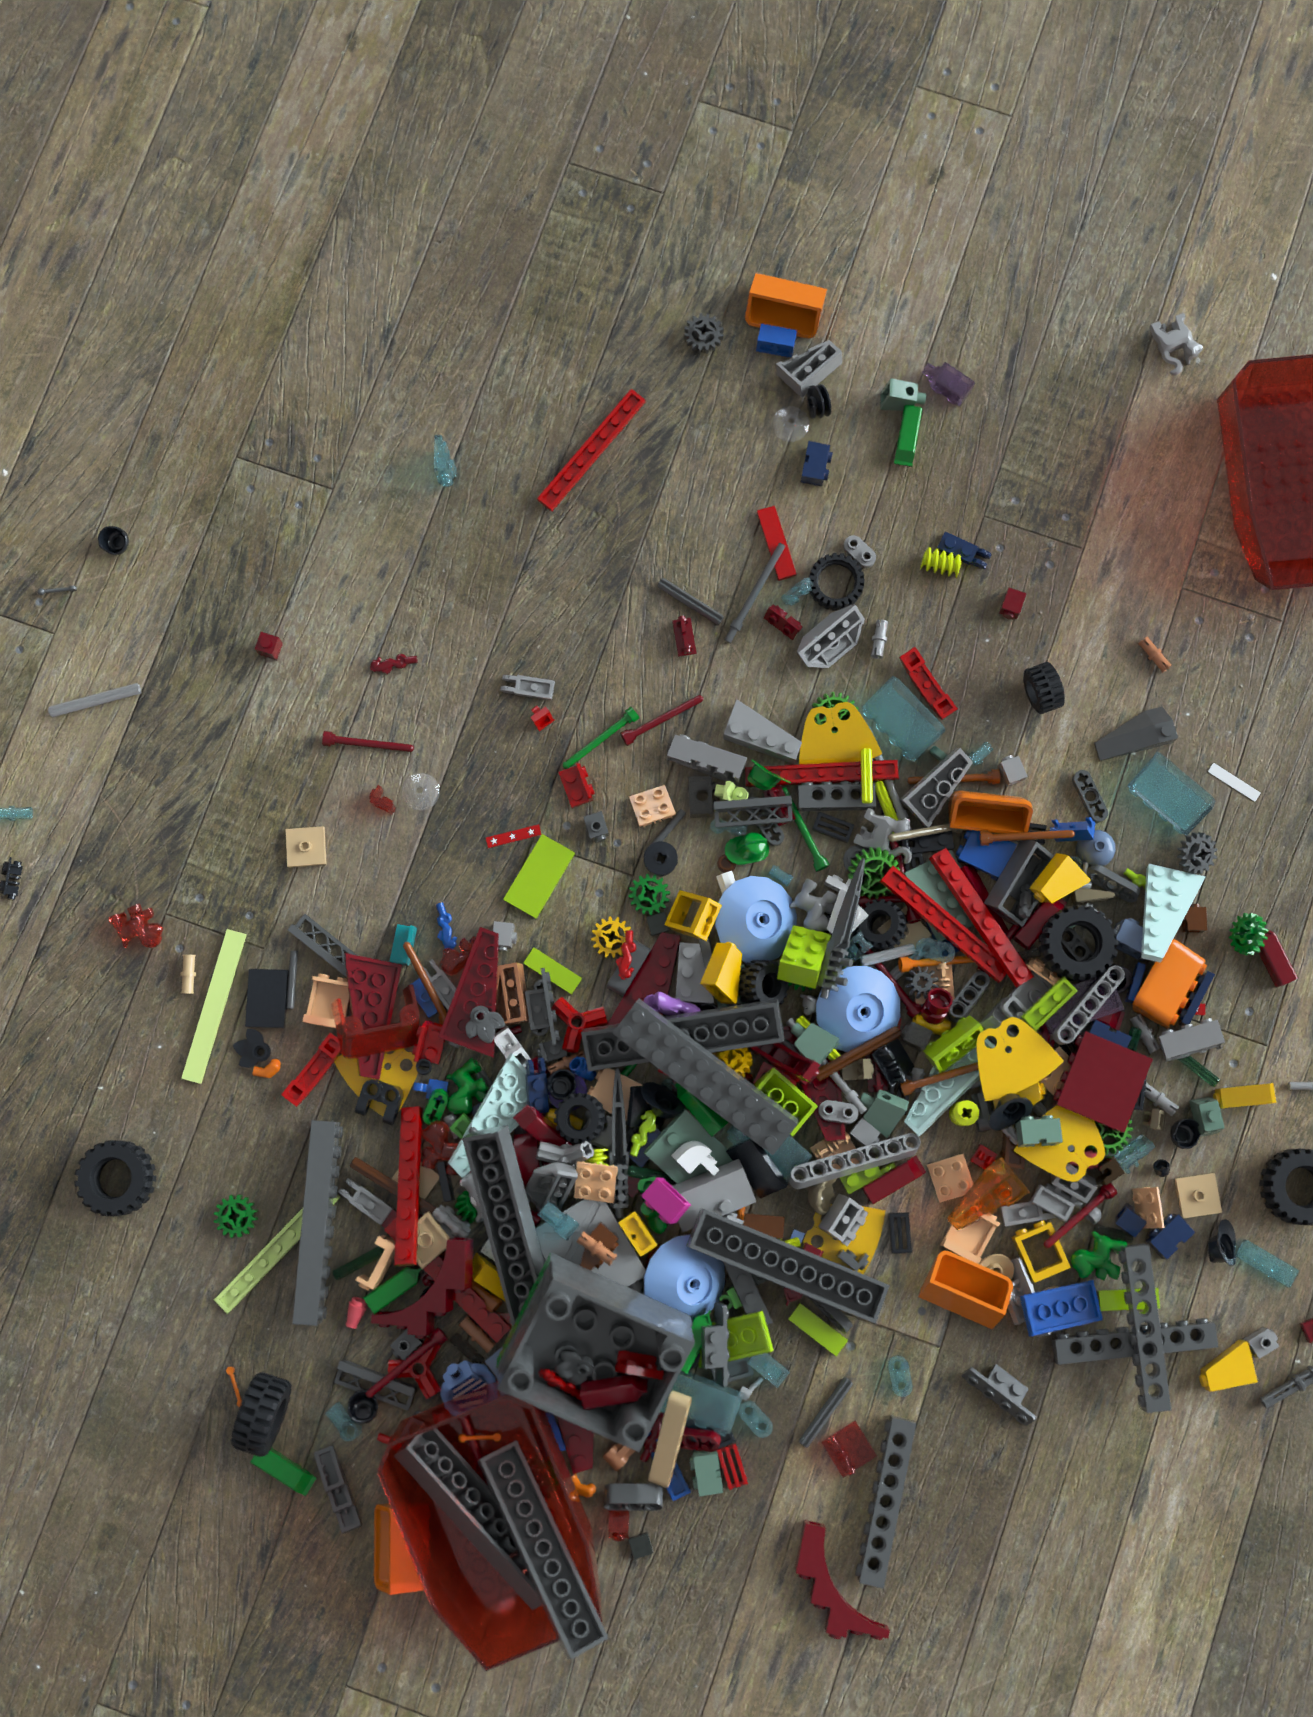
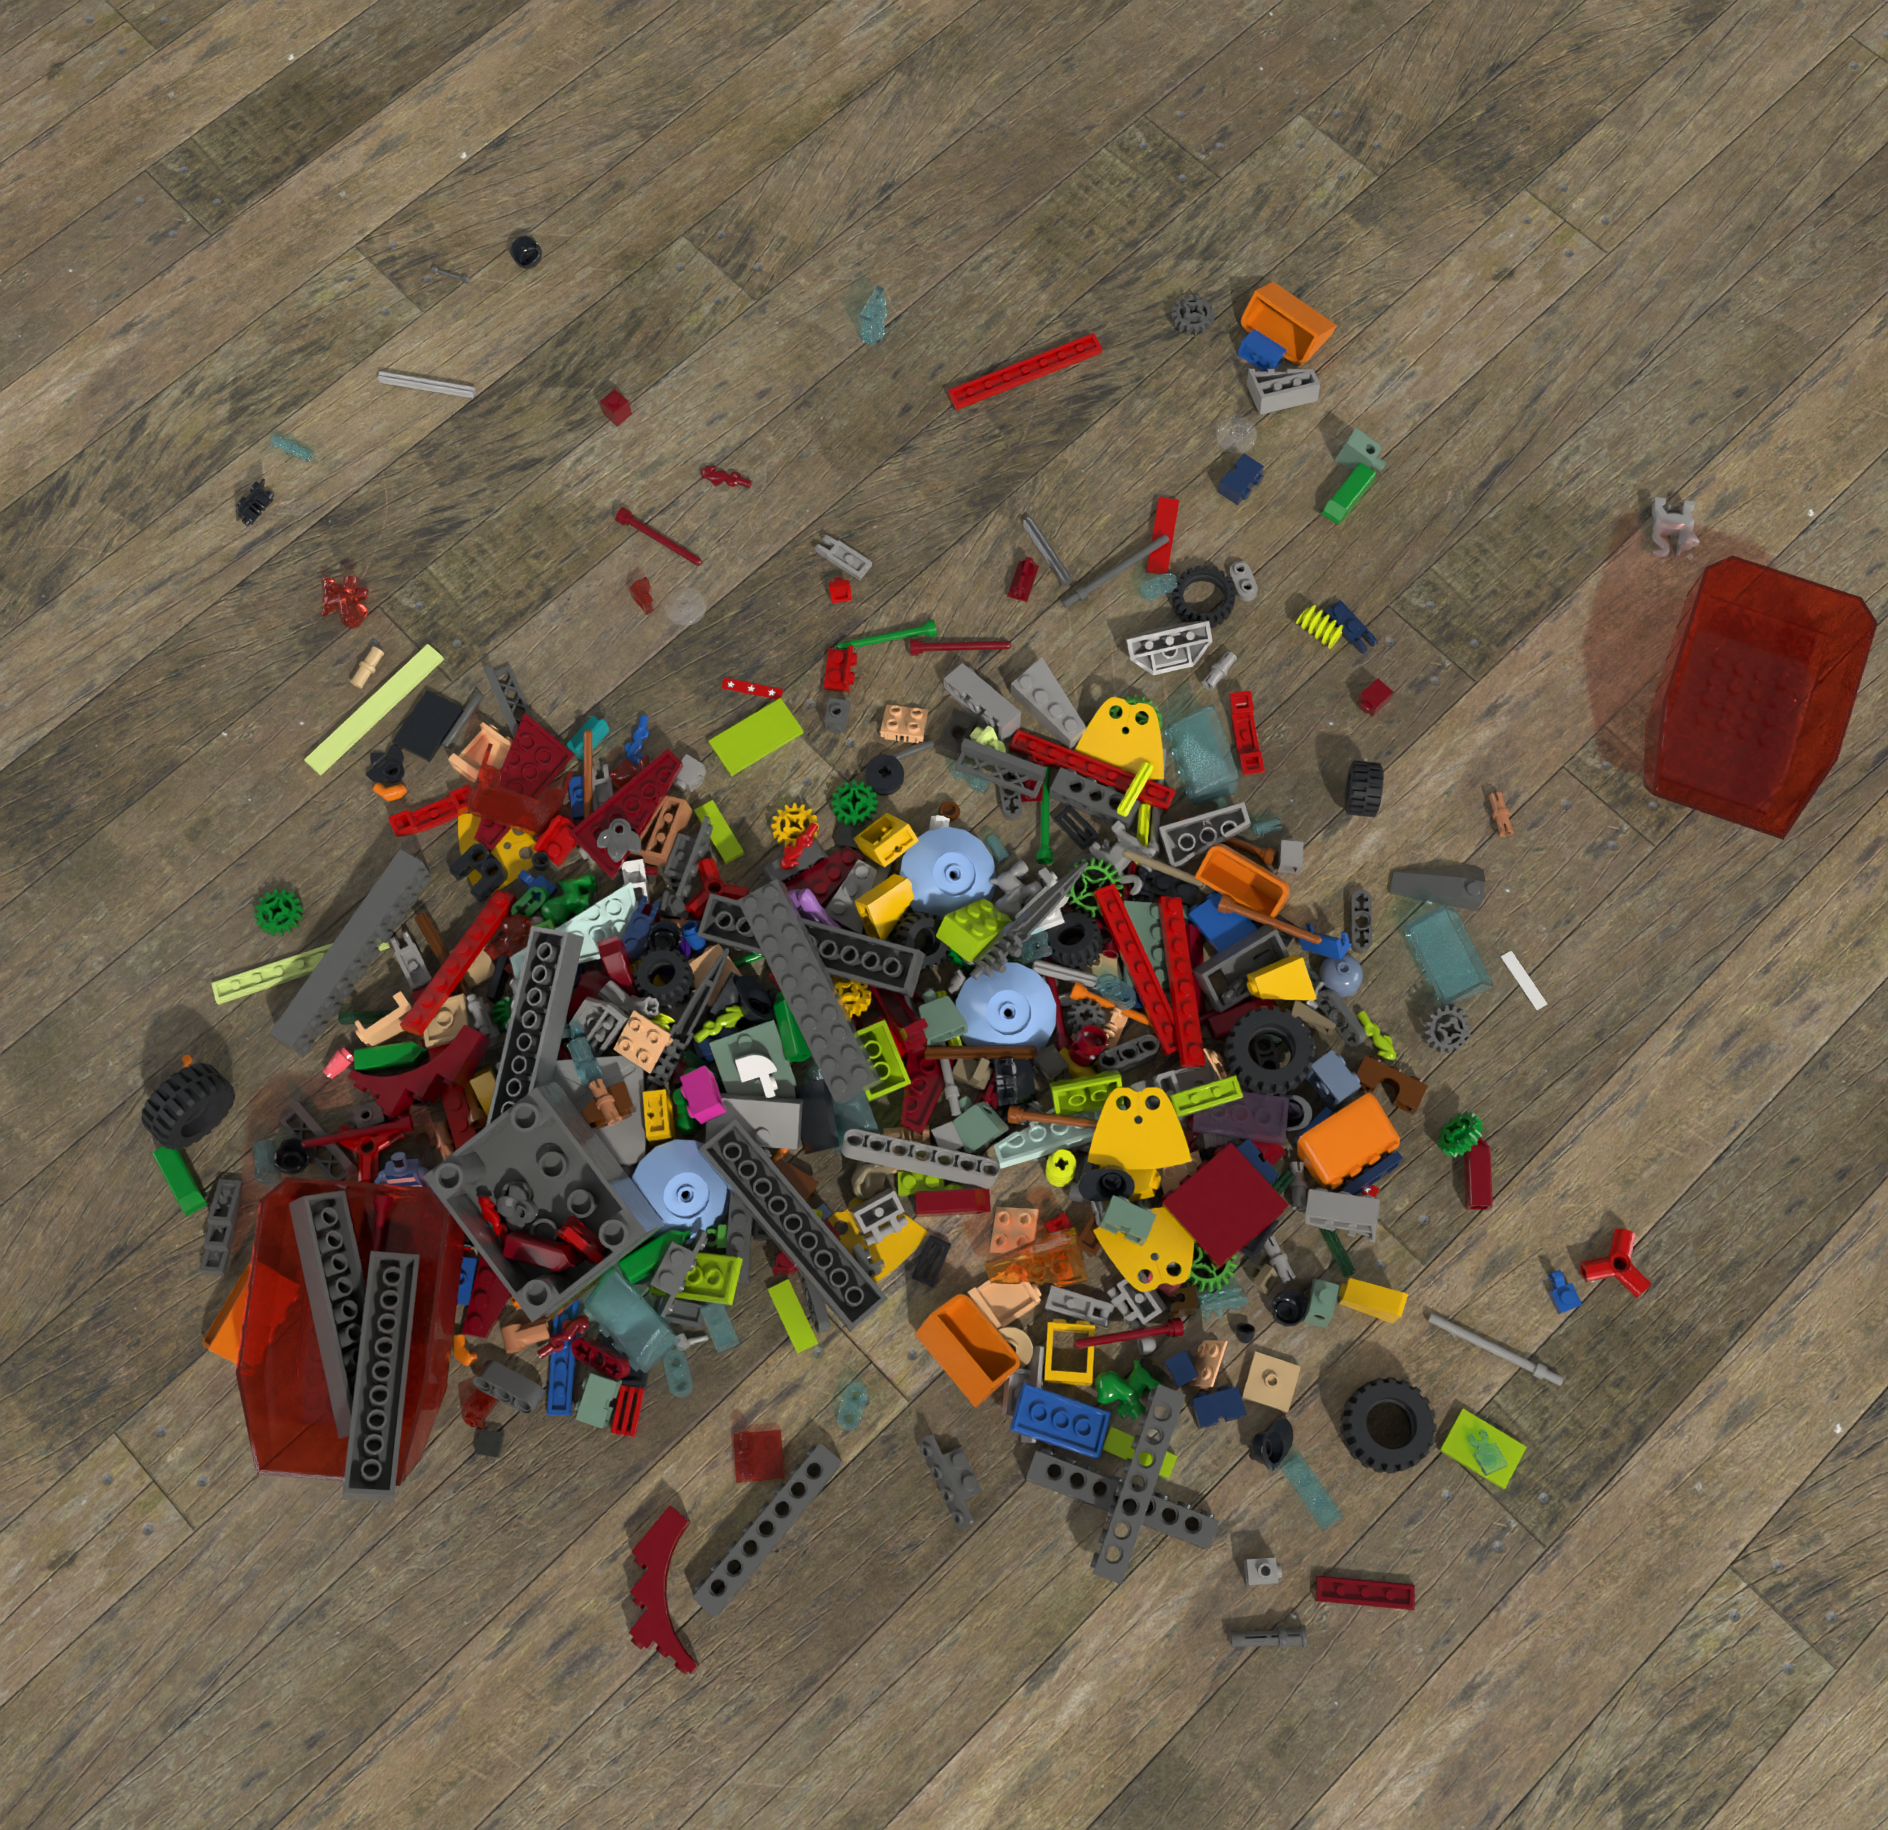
camera: 25 degrees right, 10 degrees down
black tyre [74,1140,156,1217] -> none
tan plate [286,826,327,868] -> none
orange hinge [459,1433,501,1443] -> none
tan beam [648,1390,692,1488] -> none
green piece [725,832,769,865] -> none
green piece [748,759,791,790] -> none
dark red hinge [764,604,803,640] -> none
dark grey axle [799,1377,853,1448] -> none
black piece [807,384,831,419] -> none
light grey plate [818,1100,858,1124] -> none
clear purple hinge [922,362,976,406] -> none
light grey tile [1030,1184,1075,1222] -> none
light grey beam [1053,966,1125,1045] -> none
light aqua wing [1141,864,1206,963] -> none
yellow slope [1199,1340,1258,1392] -> none

